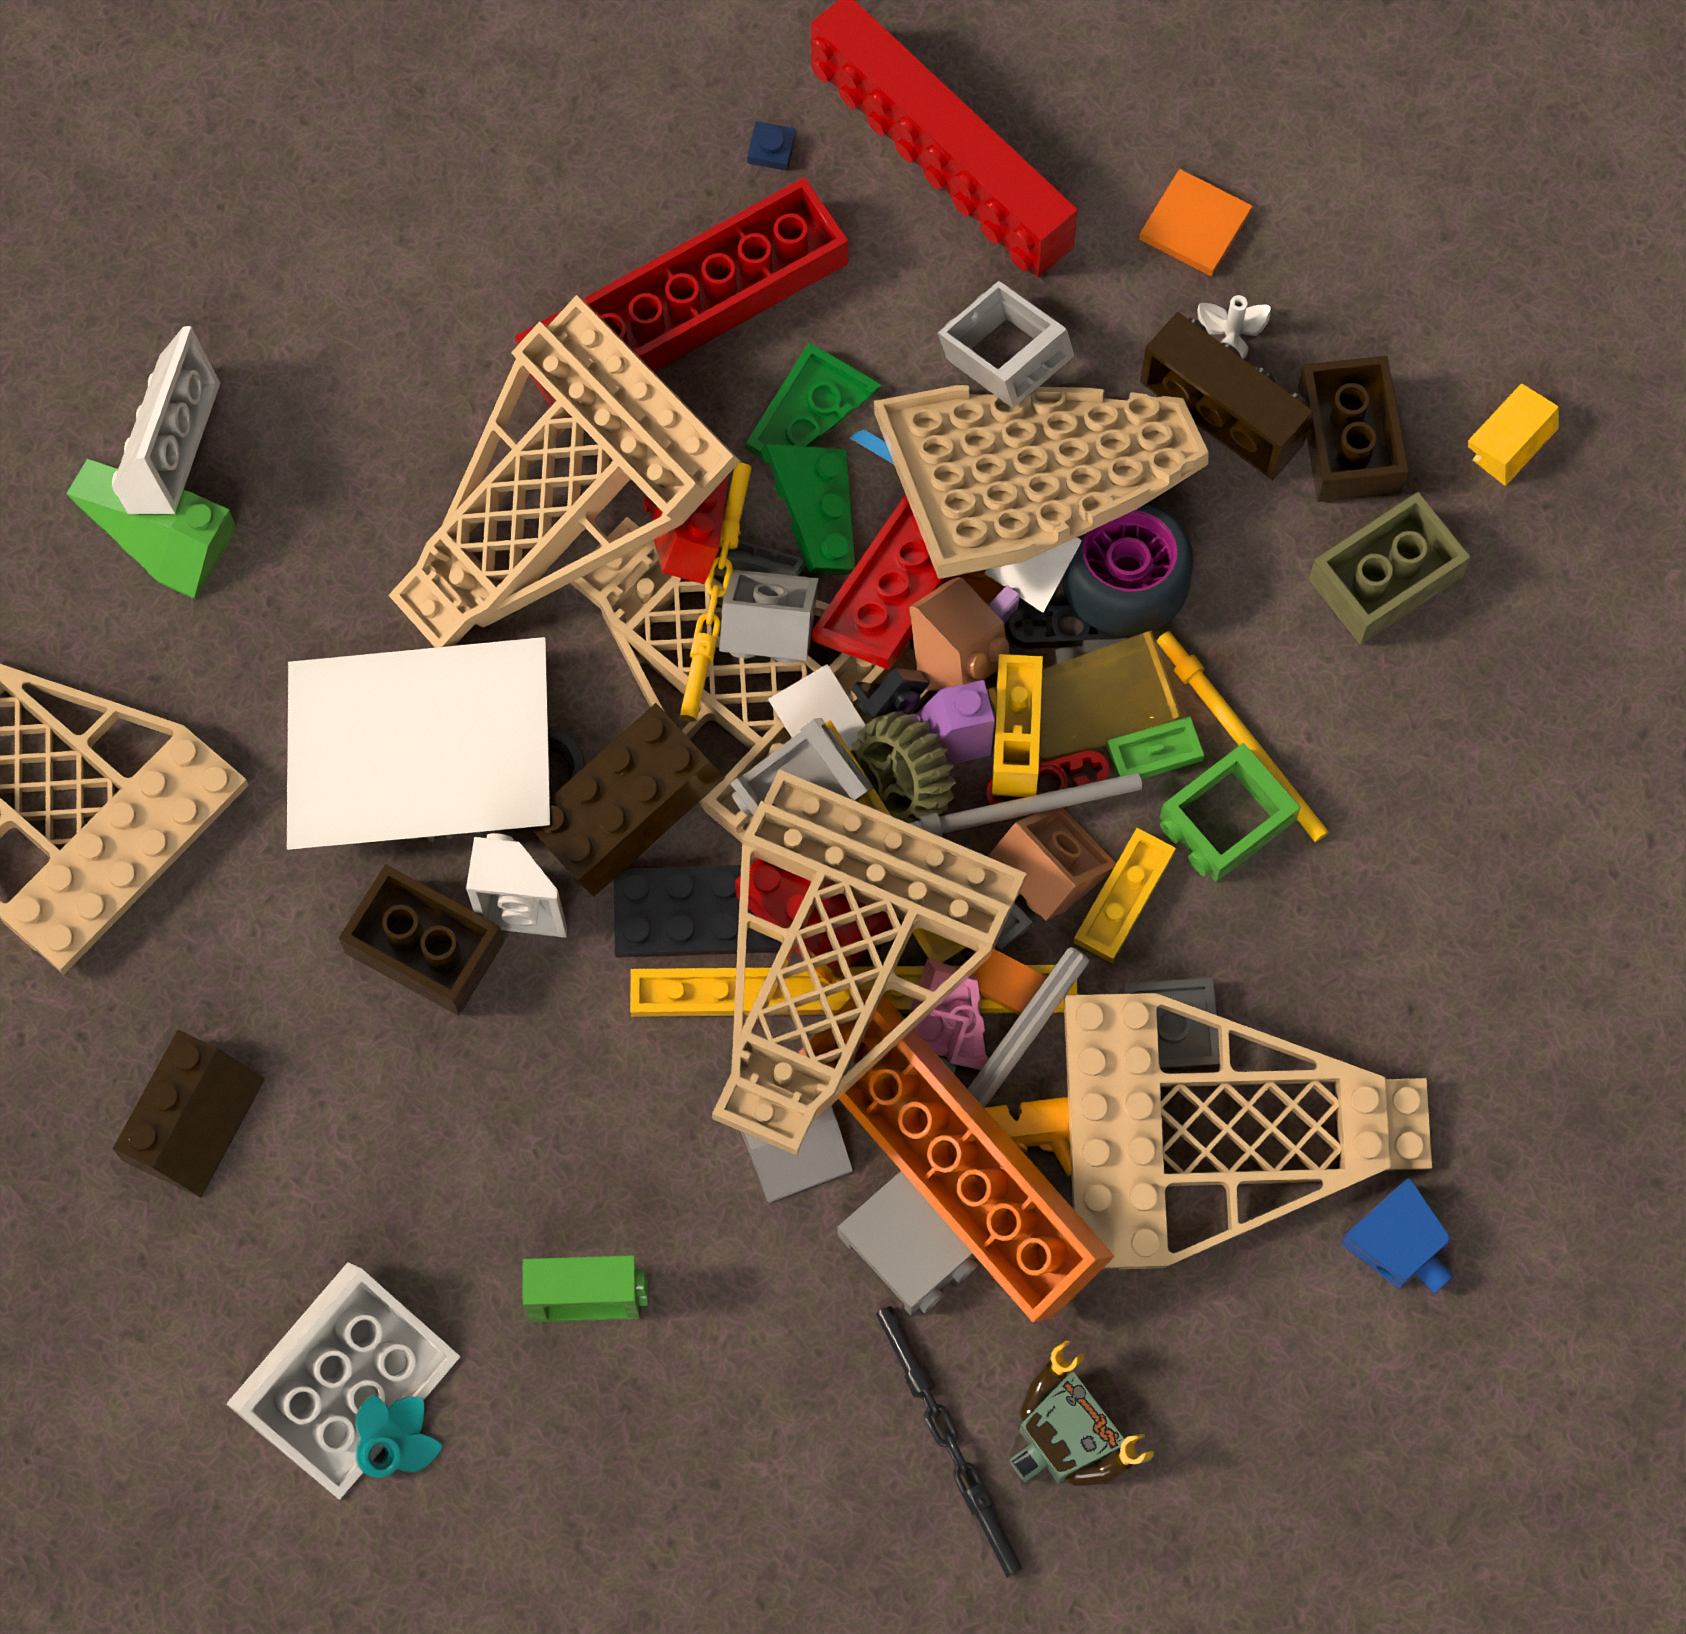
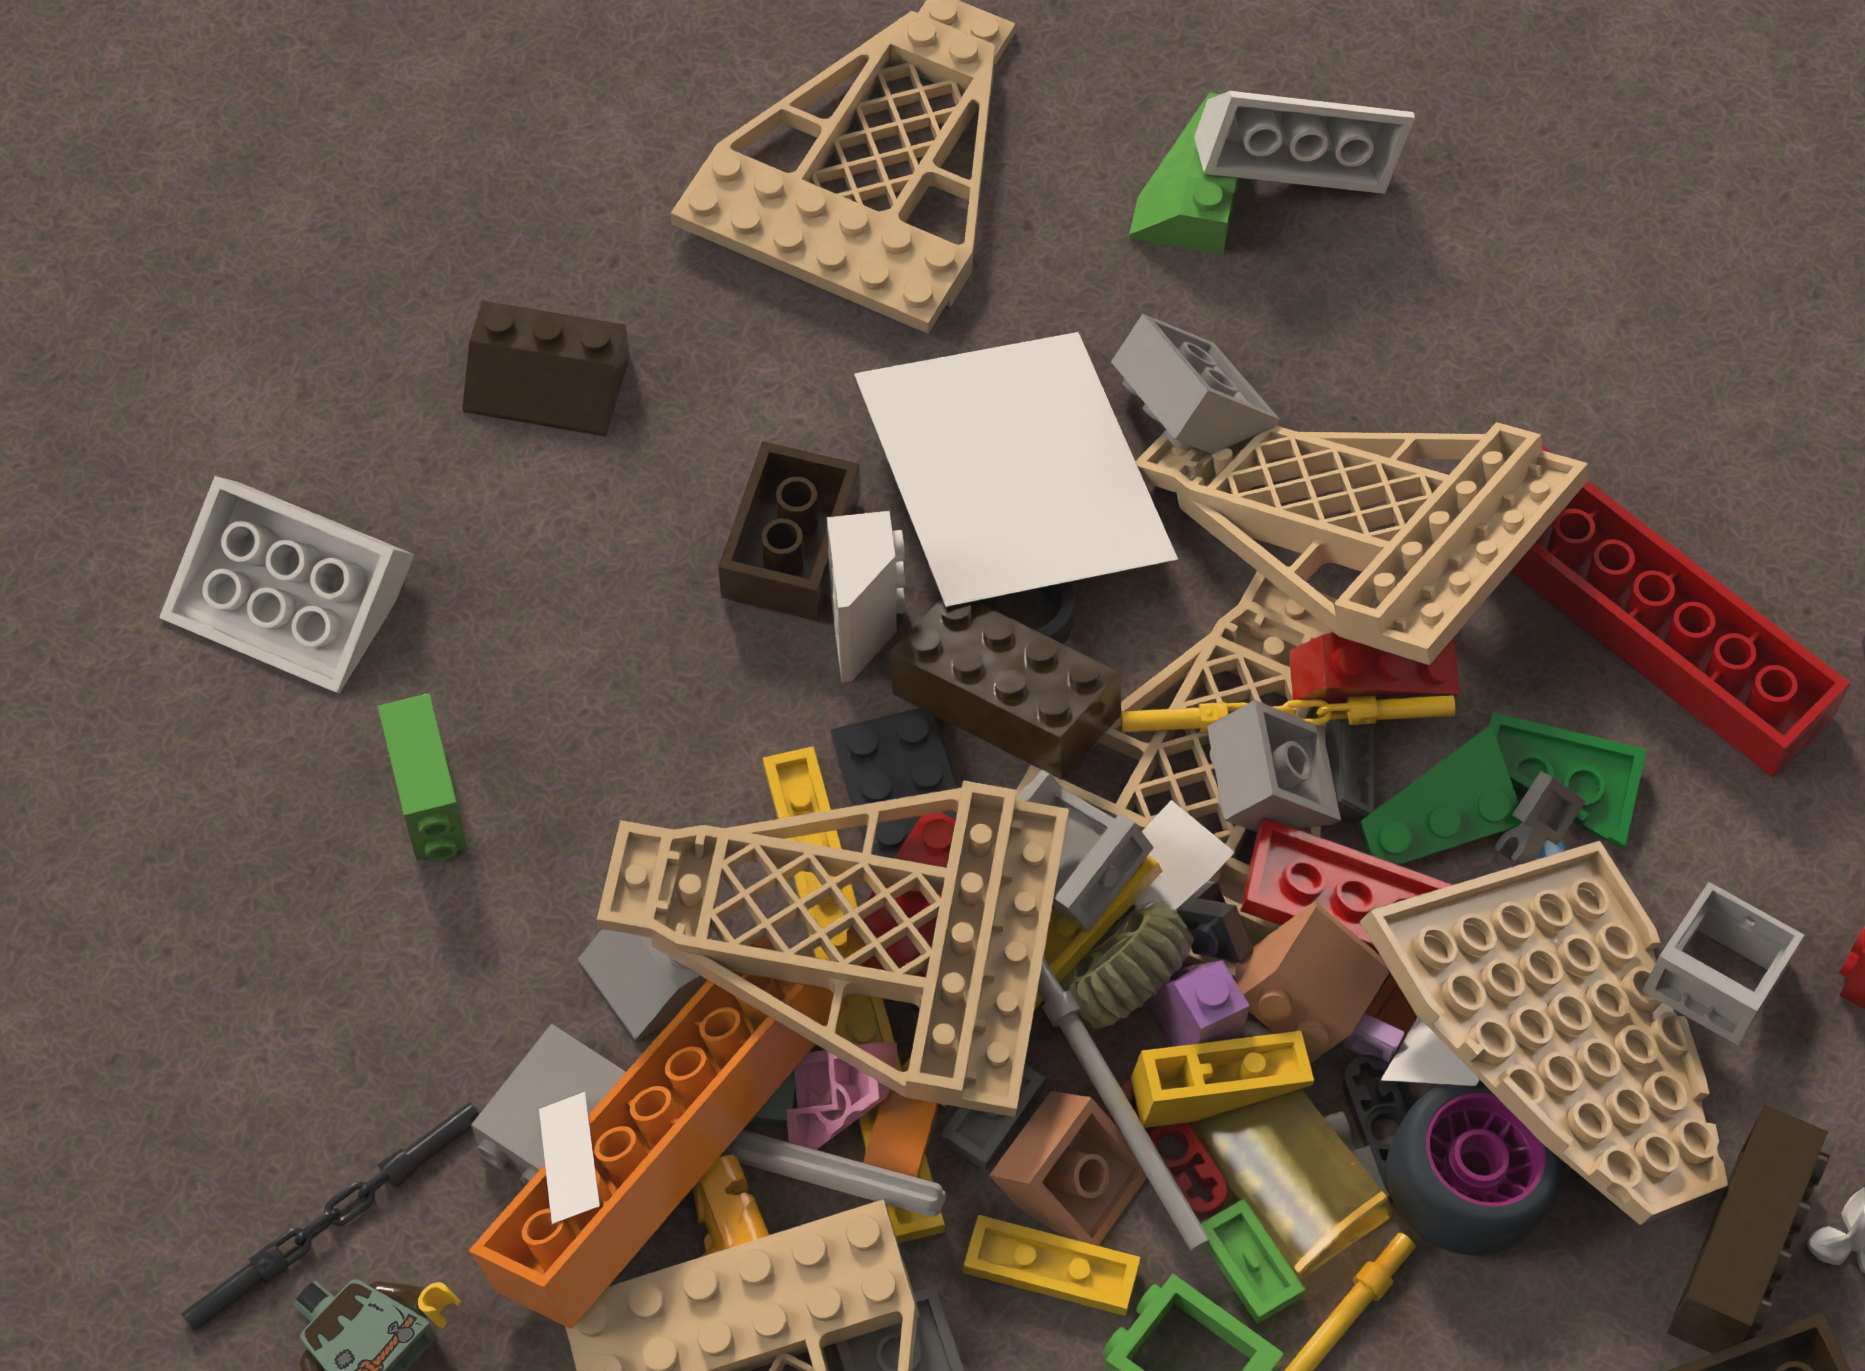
camera: 75 degrees right, 10 degrees down
teal plate [355,1395,442,1478] -> none
none -> white sticker [539,1092,600,1224]
none -> light grey slope [1111,314,1280,454]
none -> dark grey plate [1495,771,1586,865]

